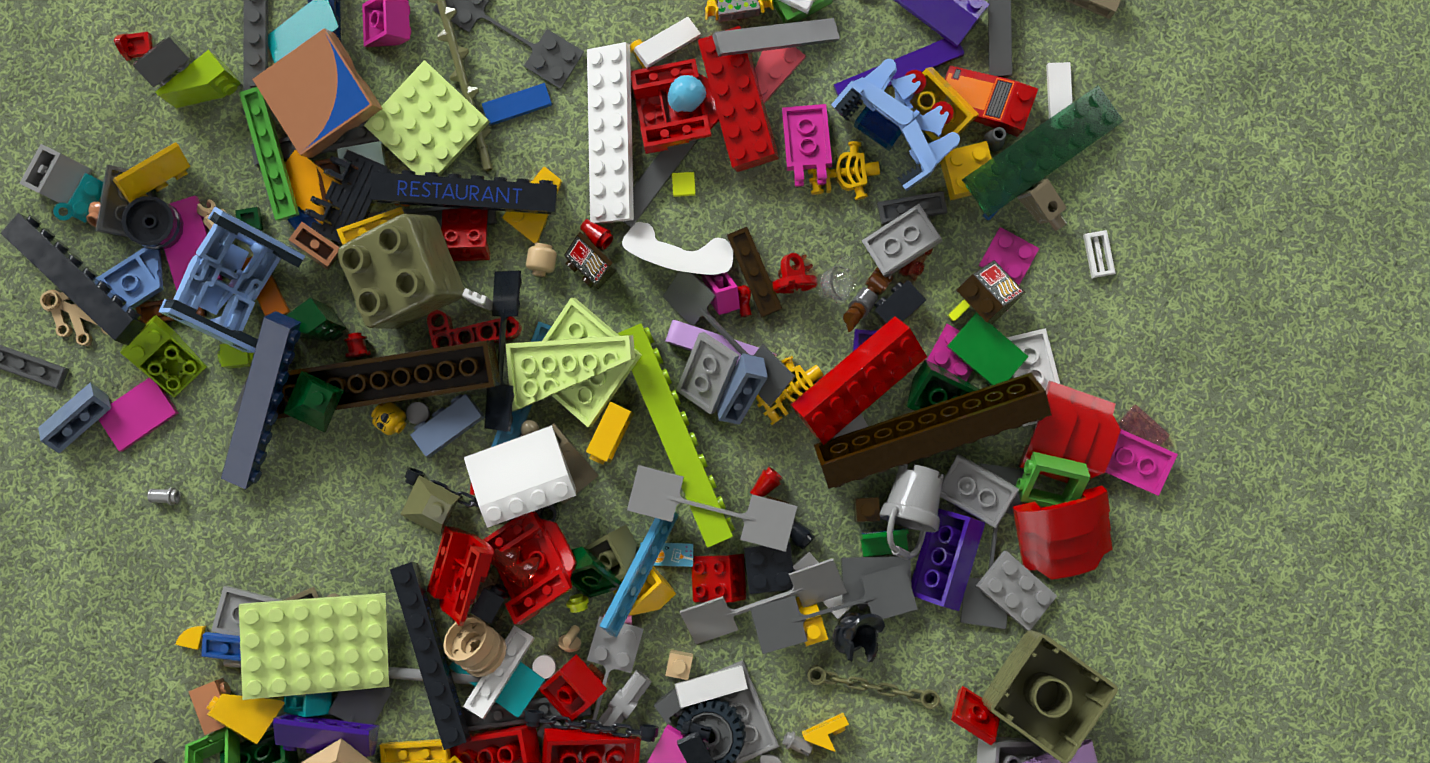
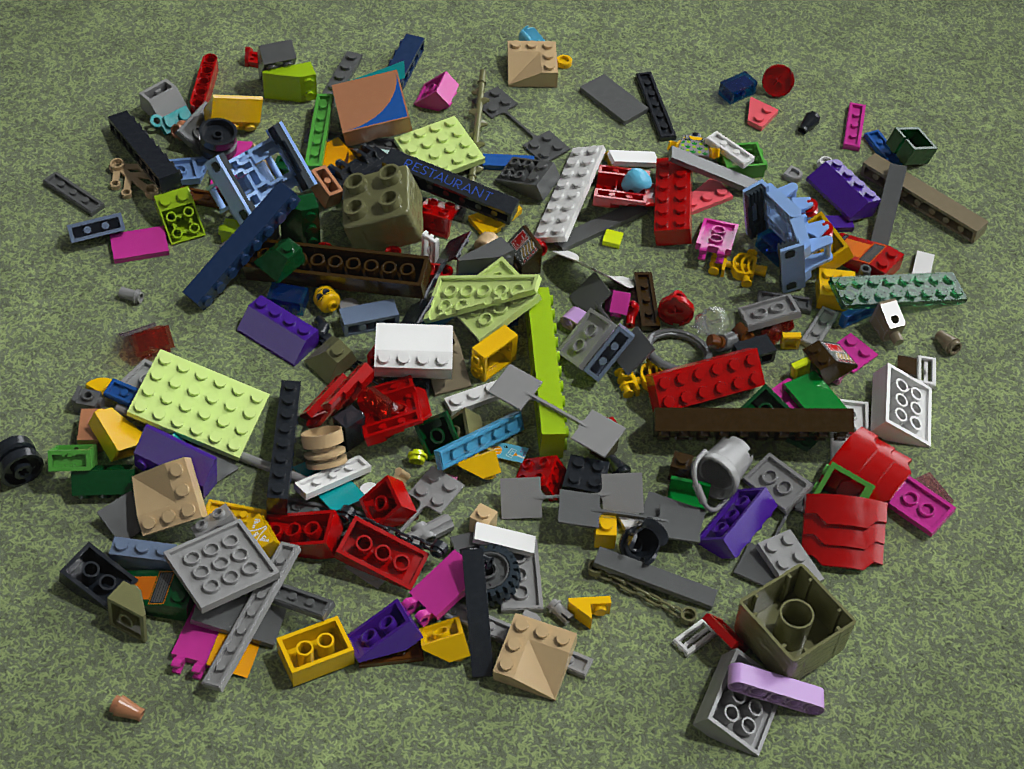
camera: 10 degrees right, 35 degrees down
none -> dark grey brick [71,385,105,413]
none -> piece [119,322,156,337]
none -> clear red slope [127,324,175,360]
none -> red beam [190,53,219,114]
none -> dark purple slope [237,295,319,366]
none -> clear blue brick [266,282,309,316]
none -> black arm [314,315,330,340]
none -> white plate [444,380,500,416]
none -> dark grey slope [456,237,514,275]
none -> dark grey slope [495,157,561,201]
none -> dark grey tile [593,546,718,610]
none -> dark grey wedge [647,328,713,370]
none -> white tile [672,619,718,658]
none -> yellow tile [779,332,802,349]
none -> light grey tile [800,306,839,347]
none -> white slope [870,363,932,448]
none -> dark brown brick [894,355,917,378]
none -> dark tan cone [935,330,962,355]

